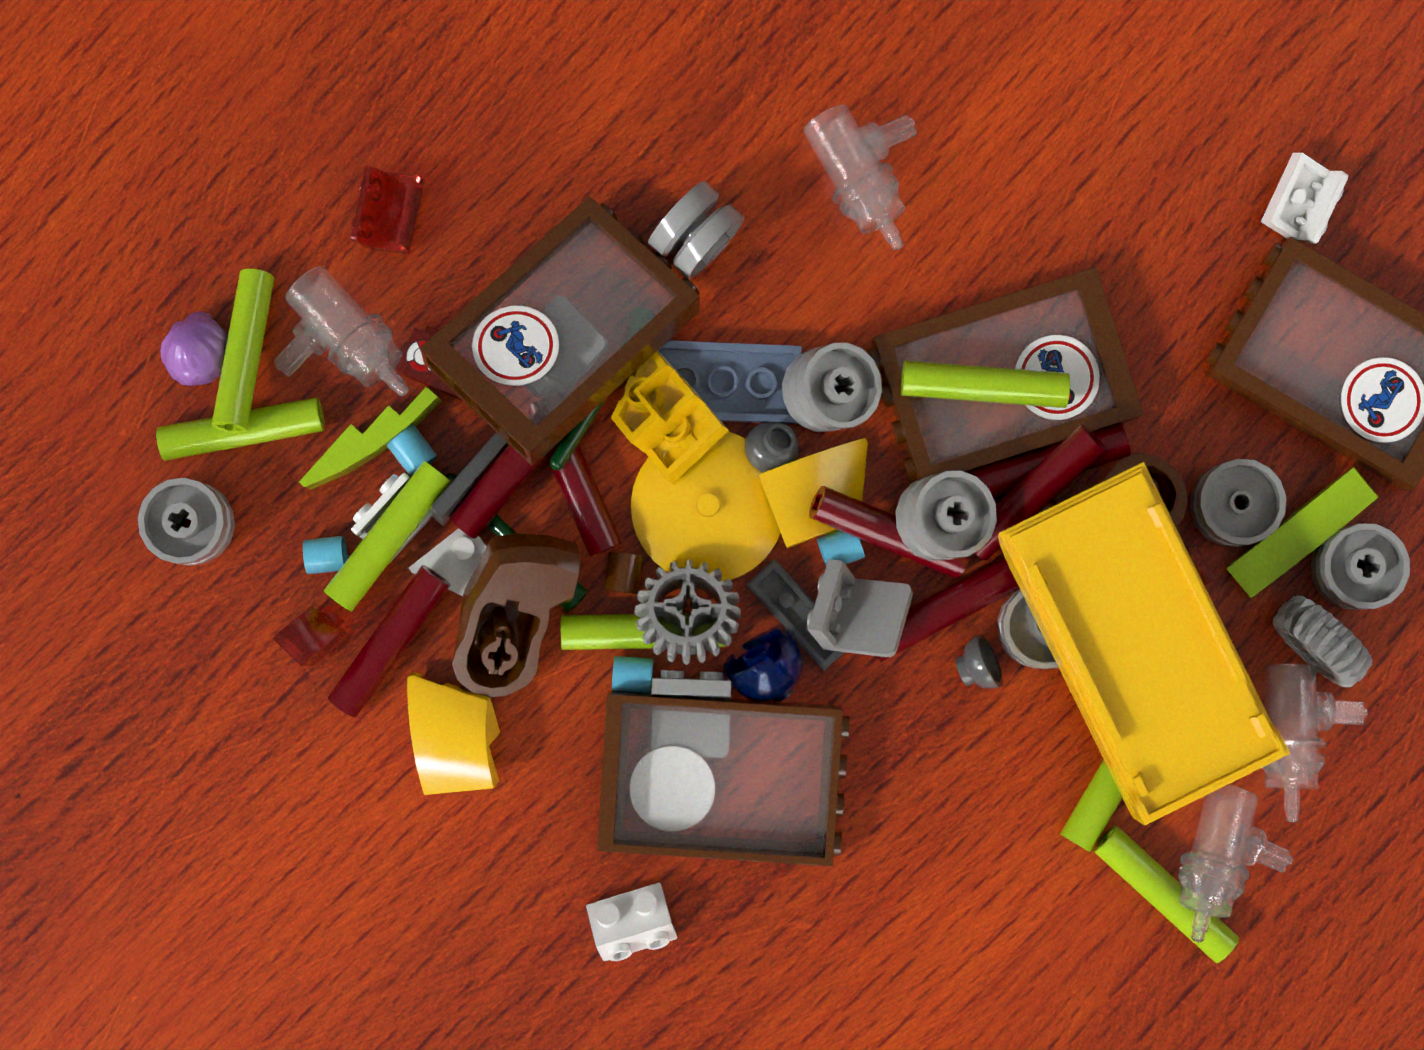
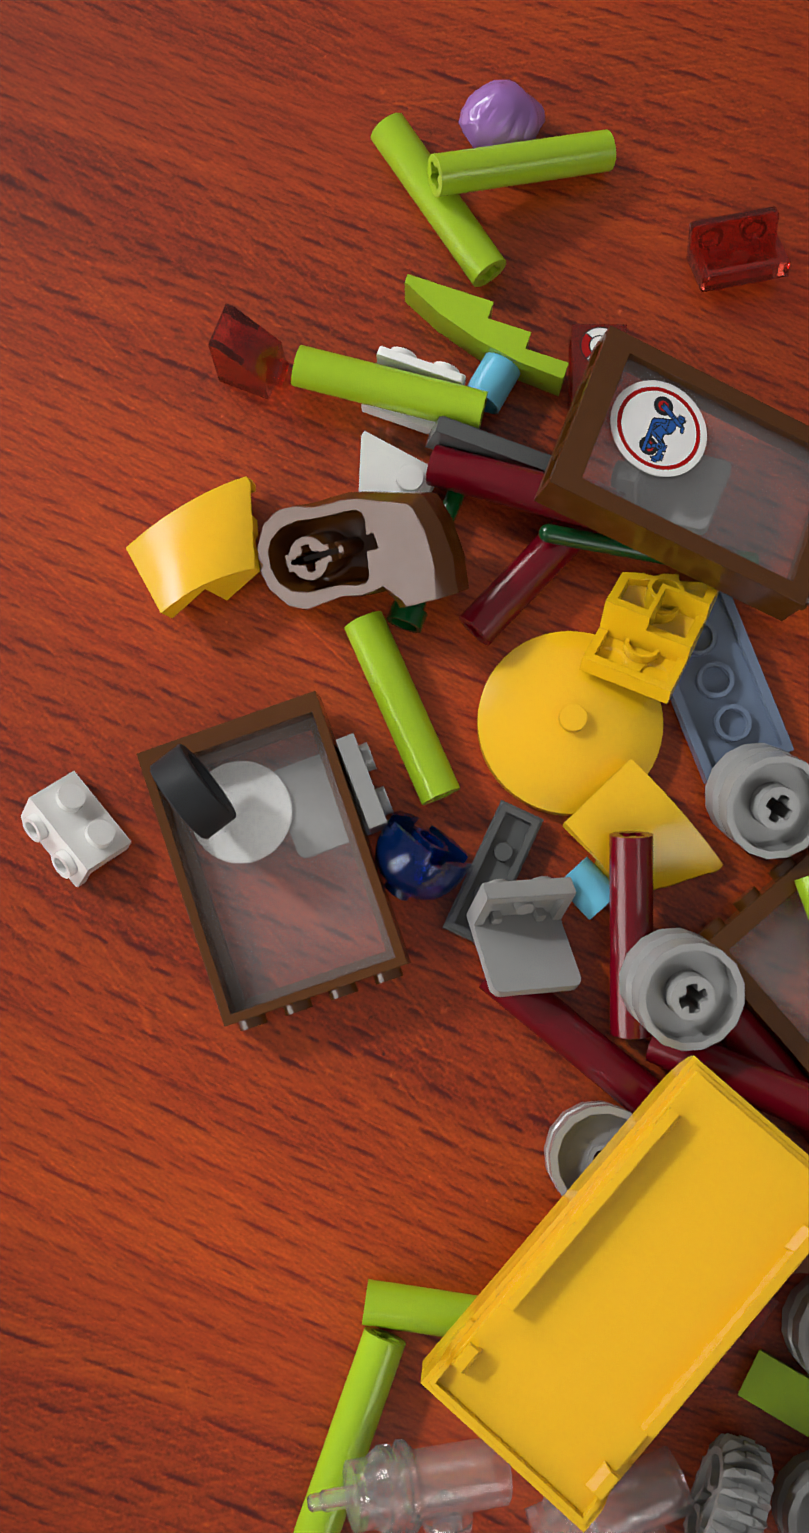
camera: 65 degrees right, 5 degrees down
light grey wheel [138,478,235,566] -> none
clear piece [273,266,409,396] -> none
medium azure beam [303,536,348,574] -> none
dark red piece [328,565,451,717] -> none
reddish brown beam [604,552,643,594] -> none
medium azure beam [612,656,654,693] -> none
light grey gear [635,559,741,665] -> none
dark grey piece [745,422,799,473] -> none
dark grey piece [955,634,1003,689] -> none
none -> black tyre [150,744,236,839]

